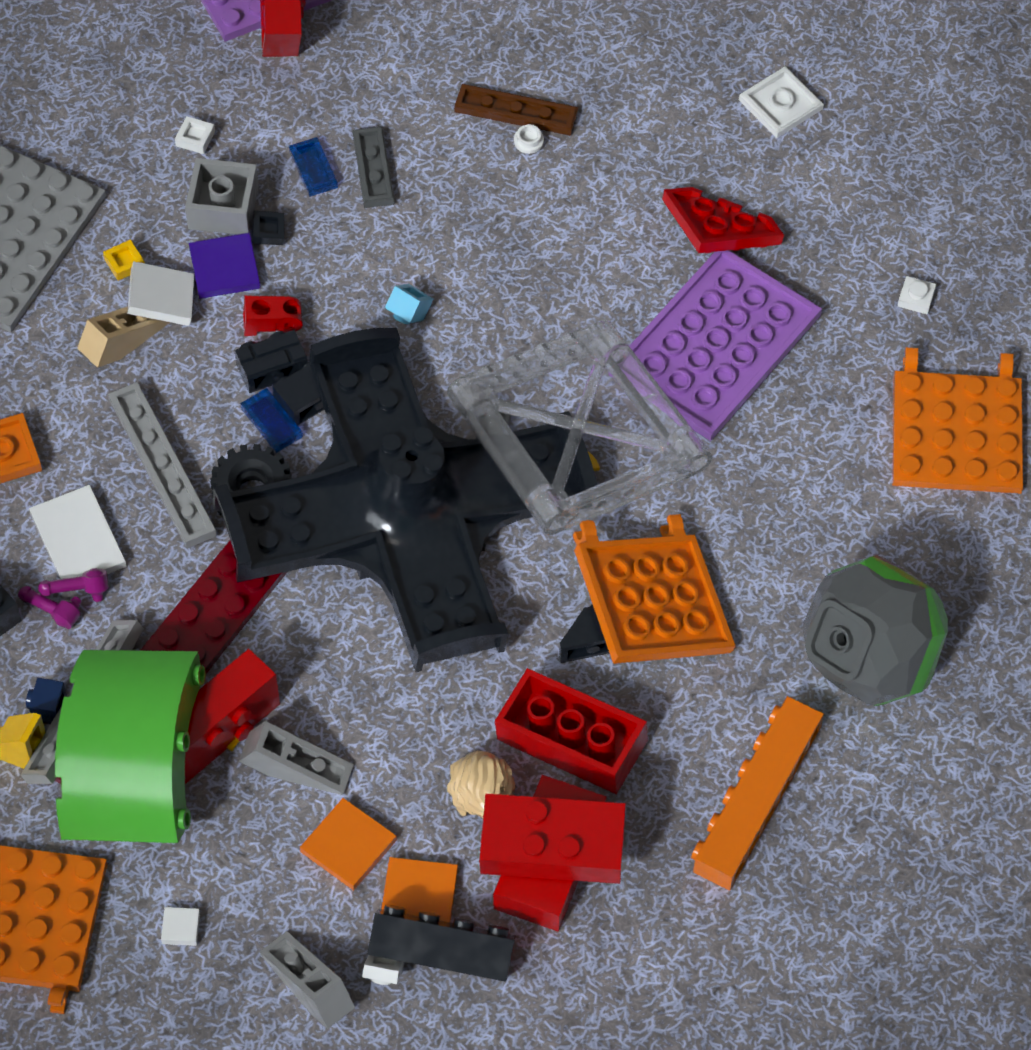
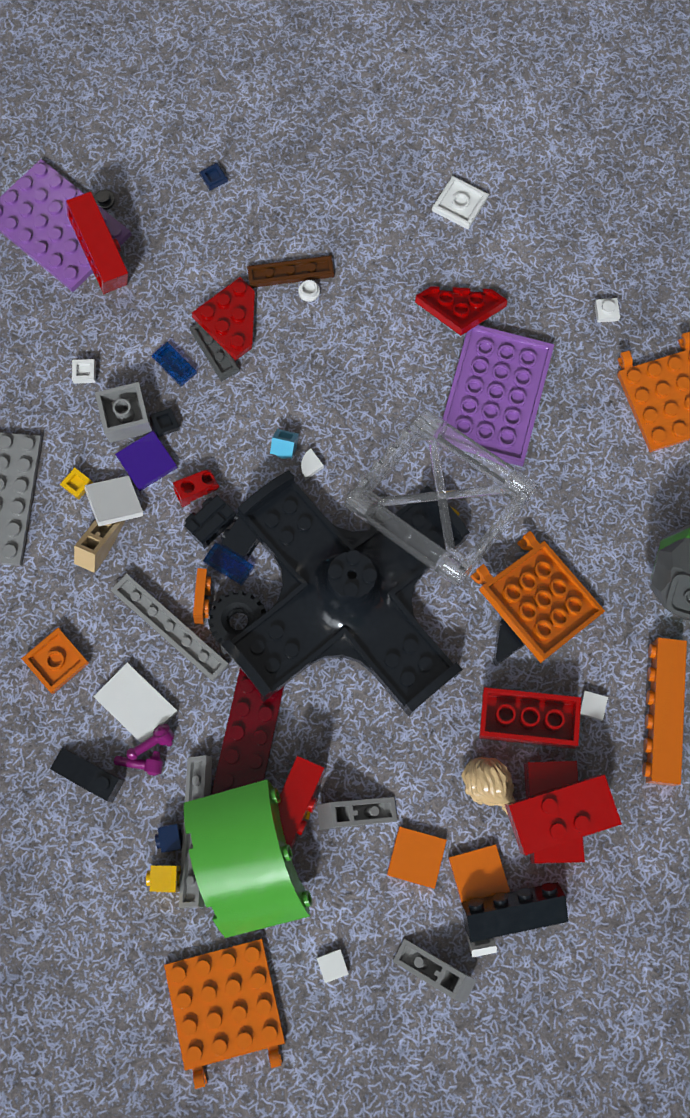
camera: 20 degrees left, 15 degrees up
none -> red plate [192,277,255,361]
none -> orange plate [193,568,212,624]
none -> white tile [301,448,324,480]
none -> white tile [580,691,608,721]

